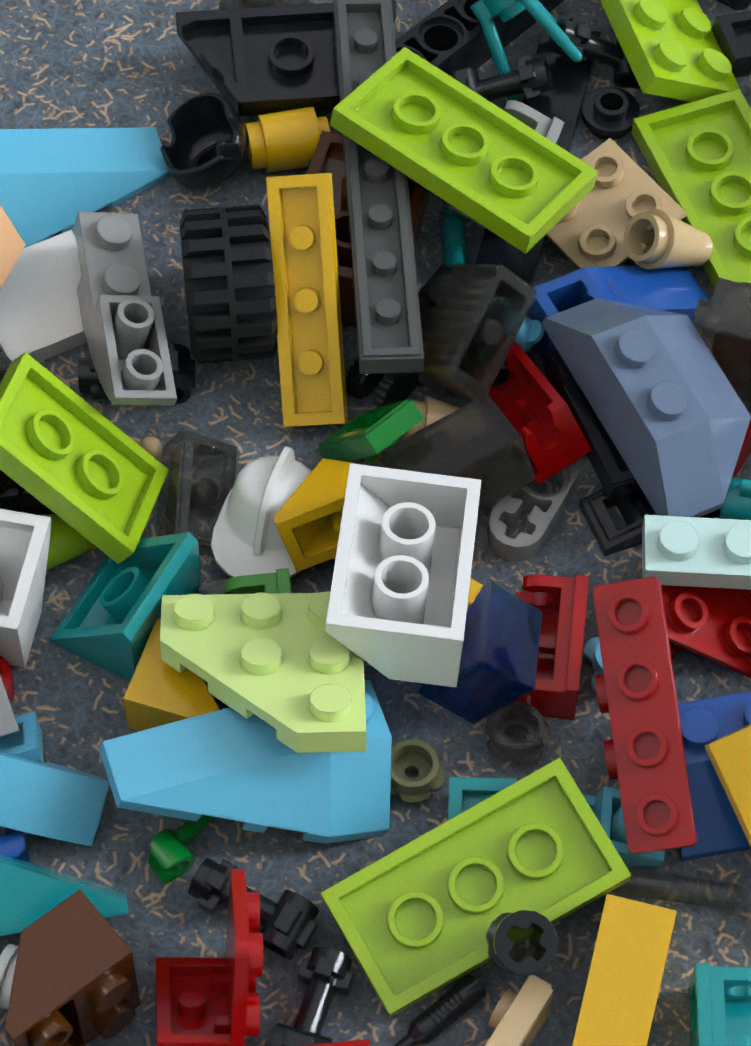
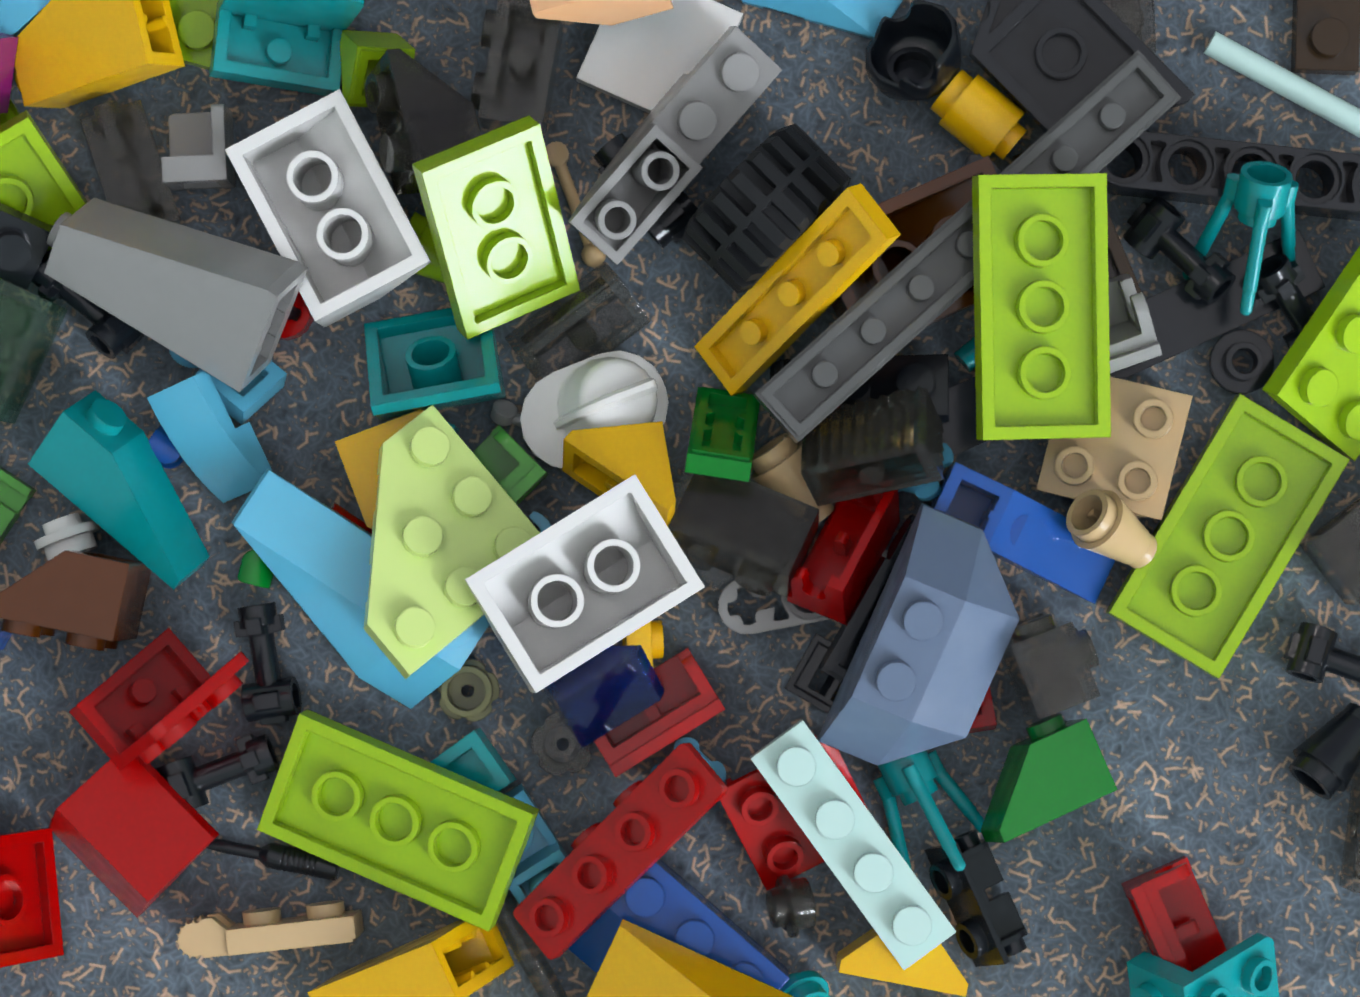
camera: 50 degrees right, 30 degrees up
black bush [486,910,558,975] -> none

